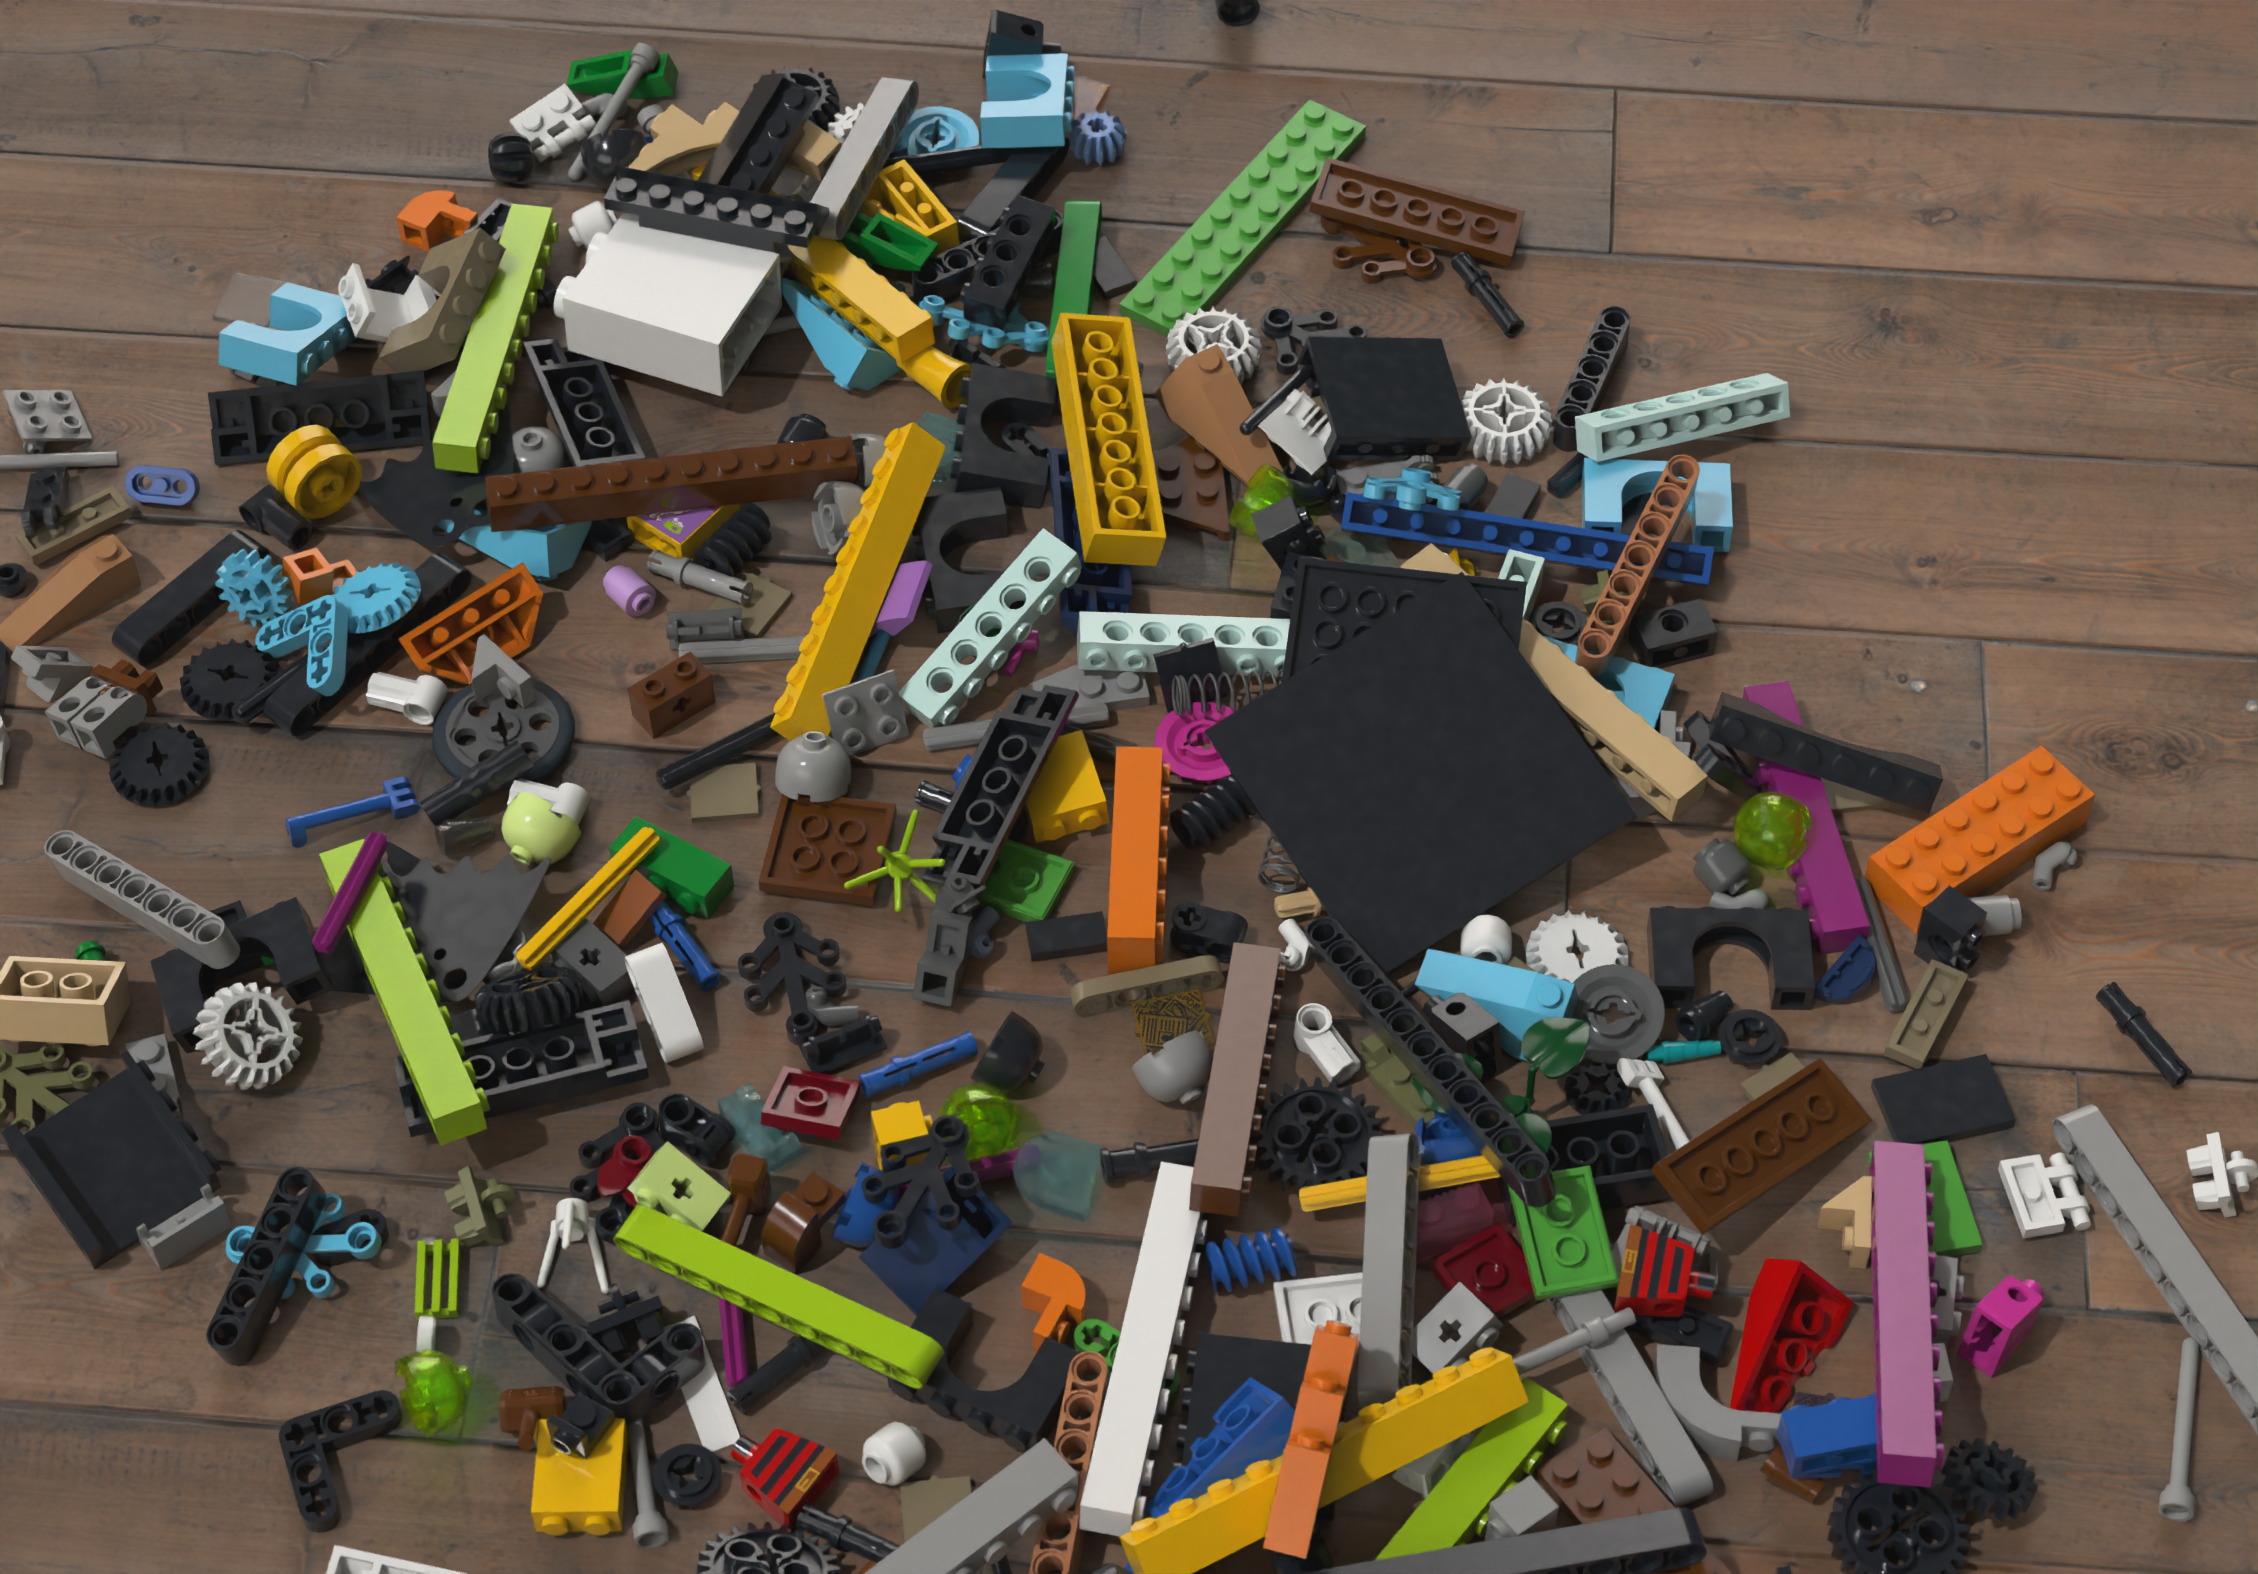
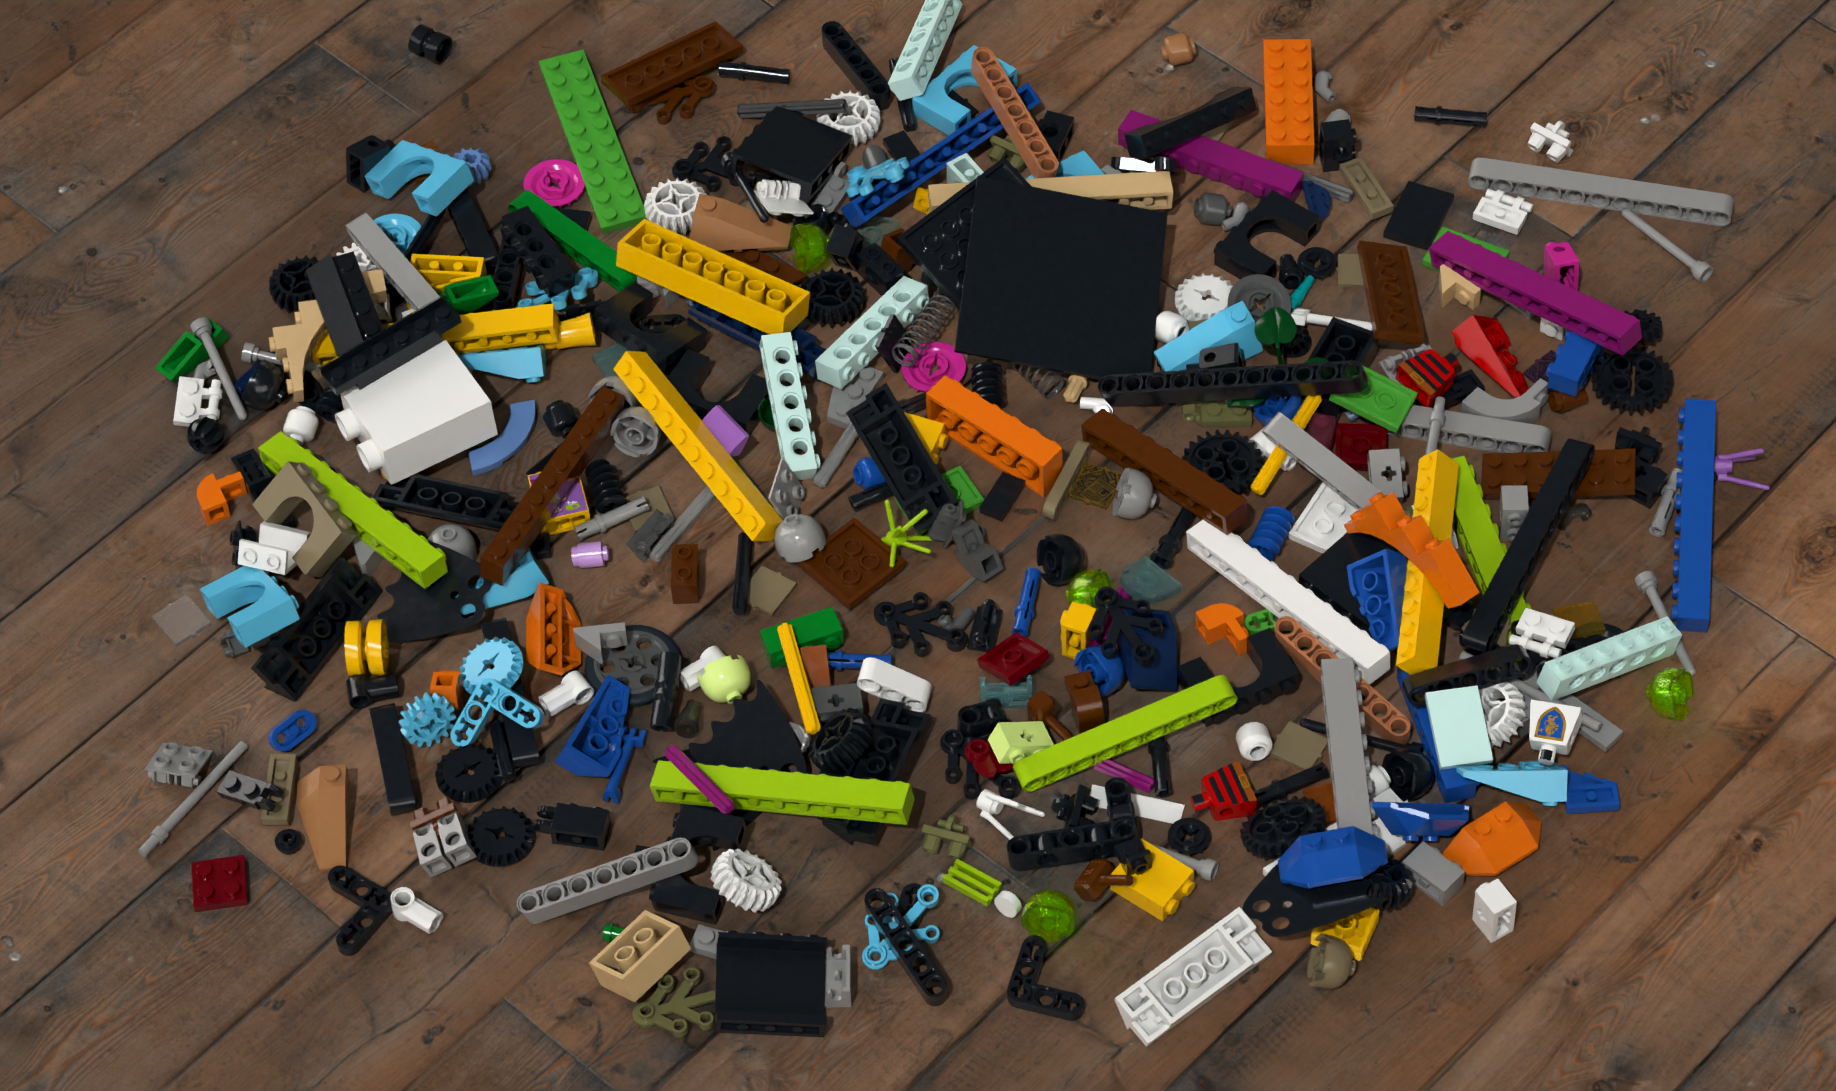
camera: 50 degrees left, 0 degrees up
light grey slope [11,645,92,703] -> none
black piece [1170,902,1248,964] -> none
white piece [1293,1003,1361,1085] -> none
clear neon green cylinder [1732,791,1811,871] -> none
none -> medium blue tile [468,400,536,476]
none -> dark pink gear [523,159,585,208]
none -> black hinge [532,803,611,851]
none -> blue wedge [555,675,630,777]
none -> black axle [737,99,848,119]
none -> black gear [801,268,865,328]
none -> medium nougat head [1160,32,1196,66]

